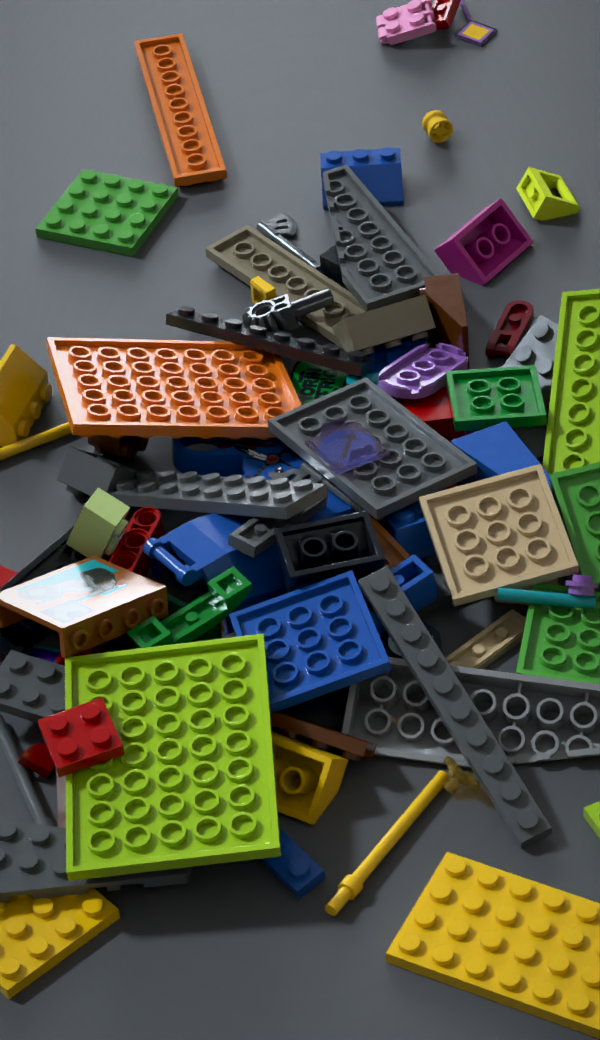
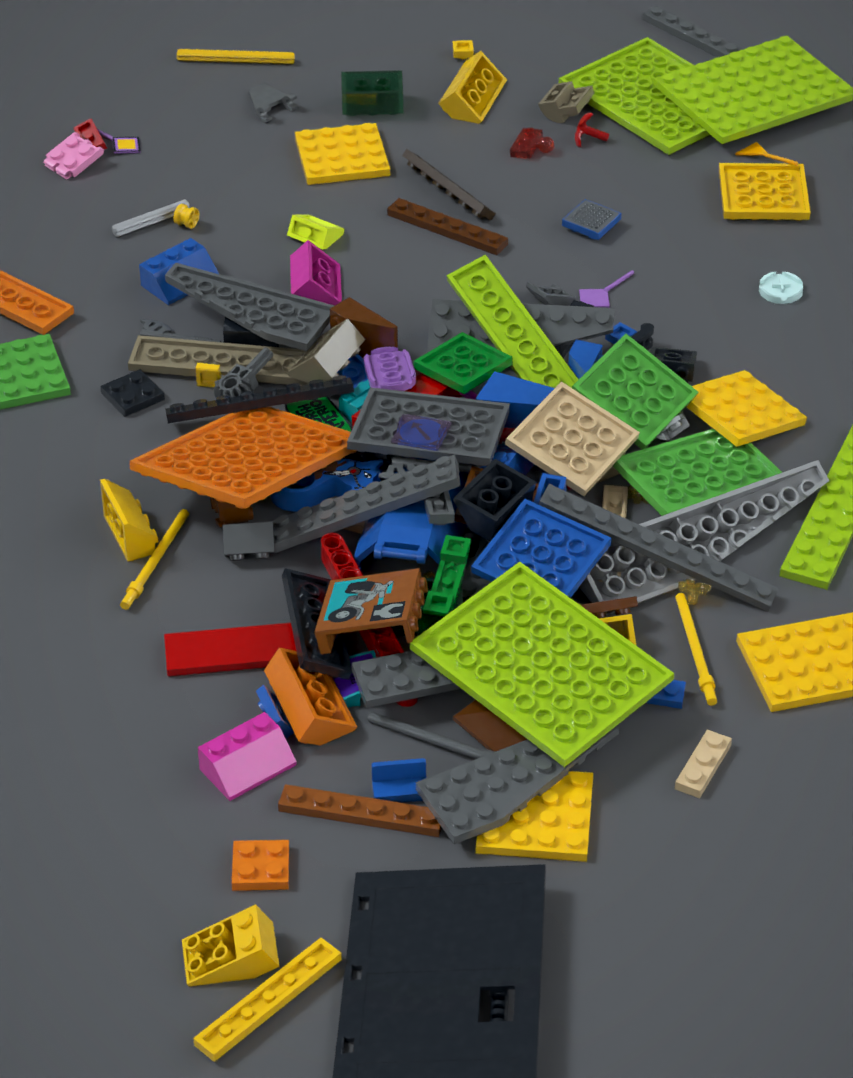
camera: 45 degrees left, 0 degrees up
red tile [17,743,54,778] -> none
red plate [37,697,125,778] -> none
yellowish green brick [66,487,130,559] -> none
dark red plate [485,300,534,360] -> none
teal bar [497,587,596,609] -> none
medium lavender plate [565,574,598,596] -> none
none -> black plate [100,369,165,417]
none -> light grey axle [112,199,190,237]
none -> tan plate [675,730,732,798]

